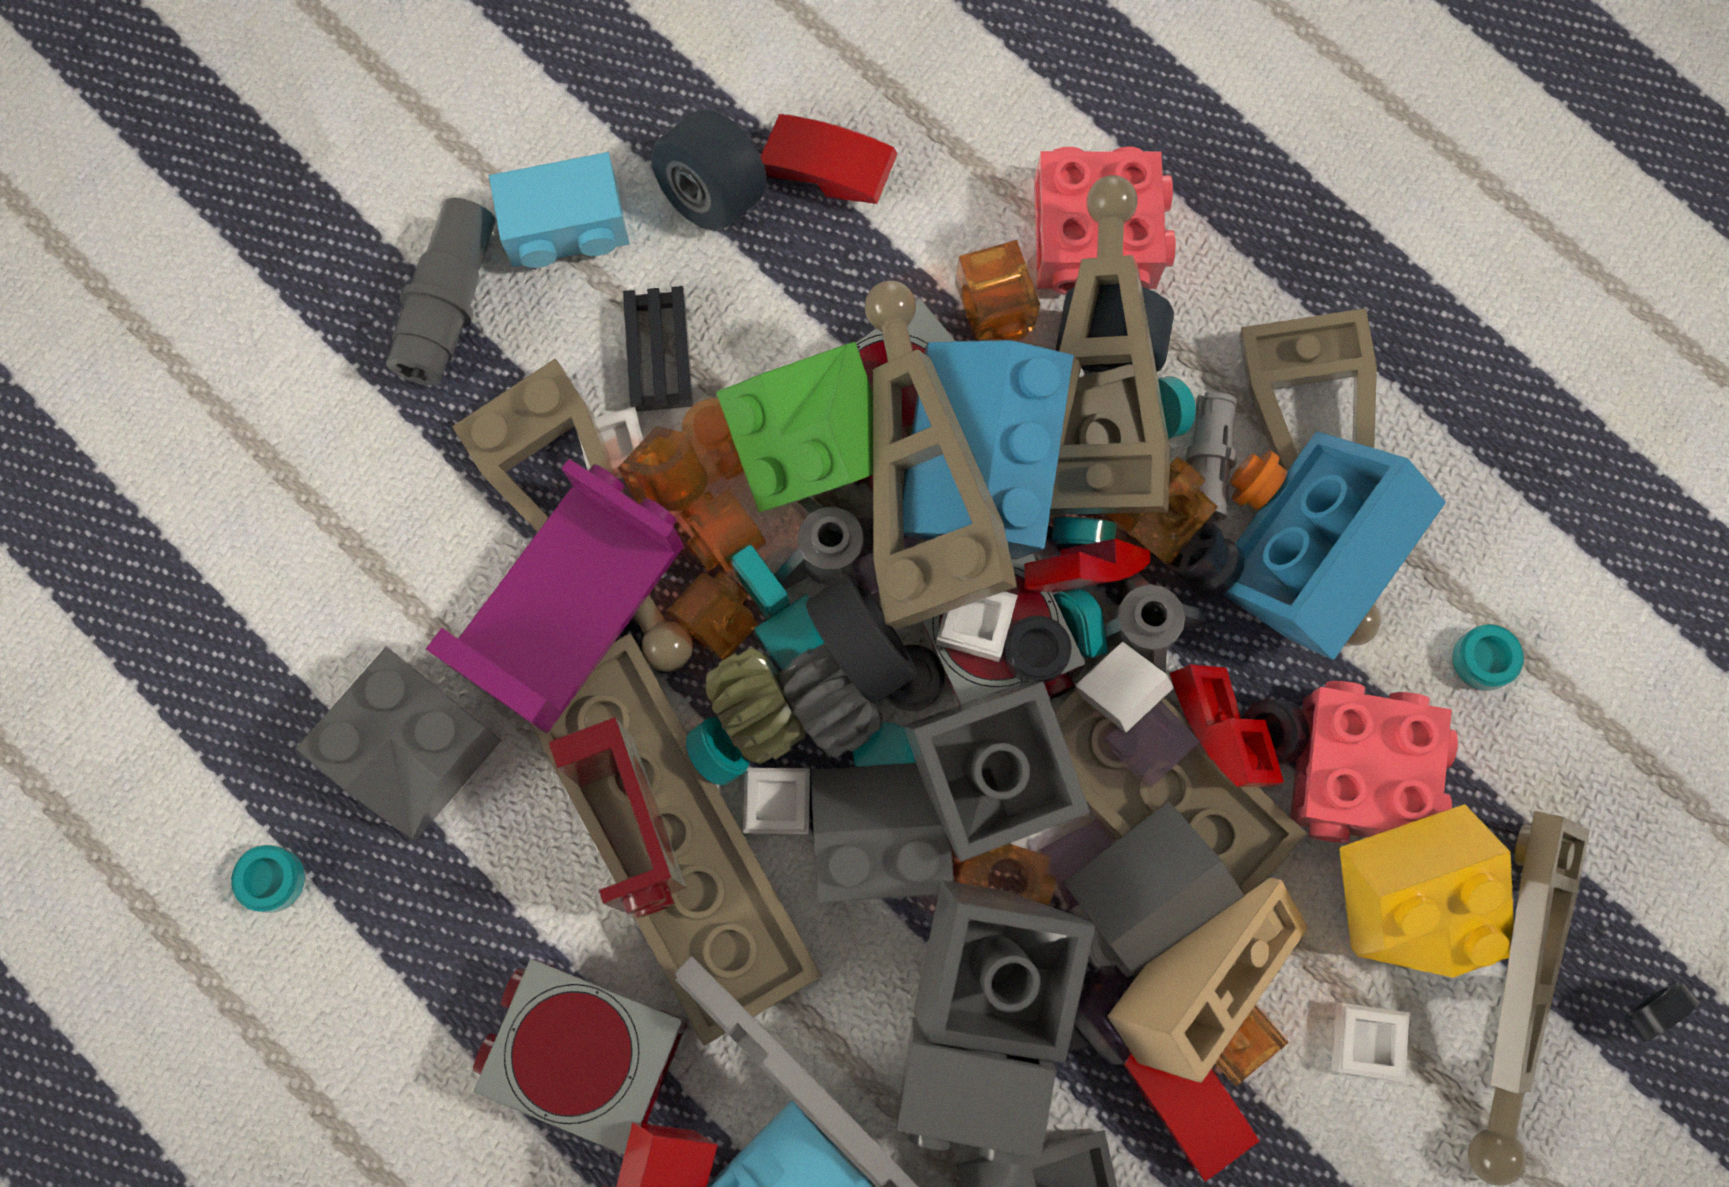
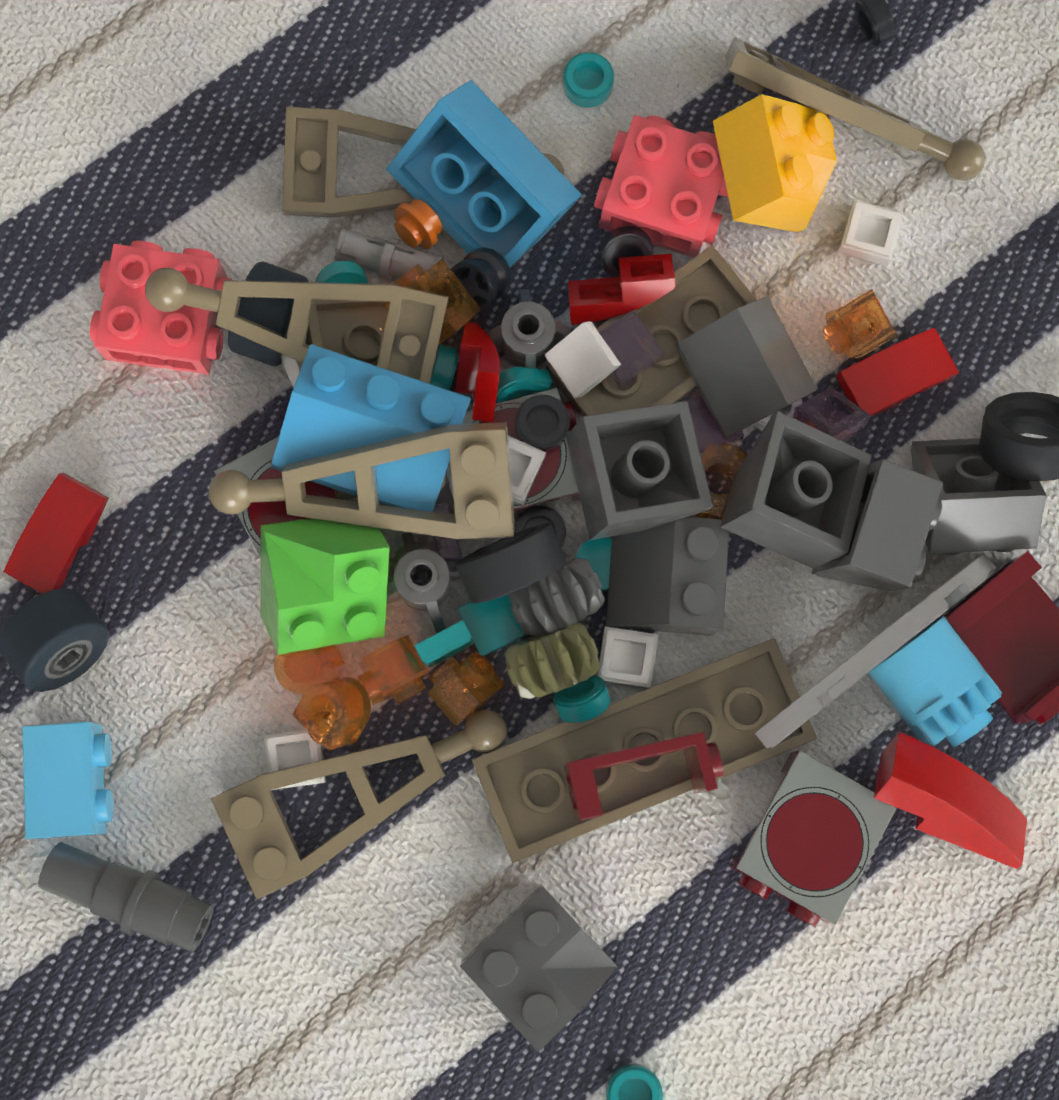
camera: 85 degrees left, 5 degrees up
magenta panel [426,459,684,734] -> none
black tile [623,286,694,412] -> none
clear orange brick [955,240,1041,341] -> none
tan slope [1108,878,1308,1083] -> none

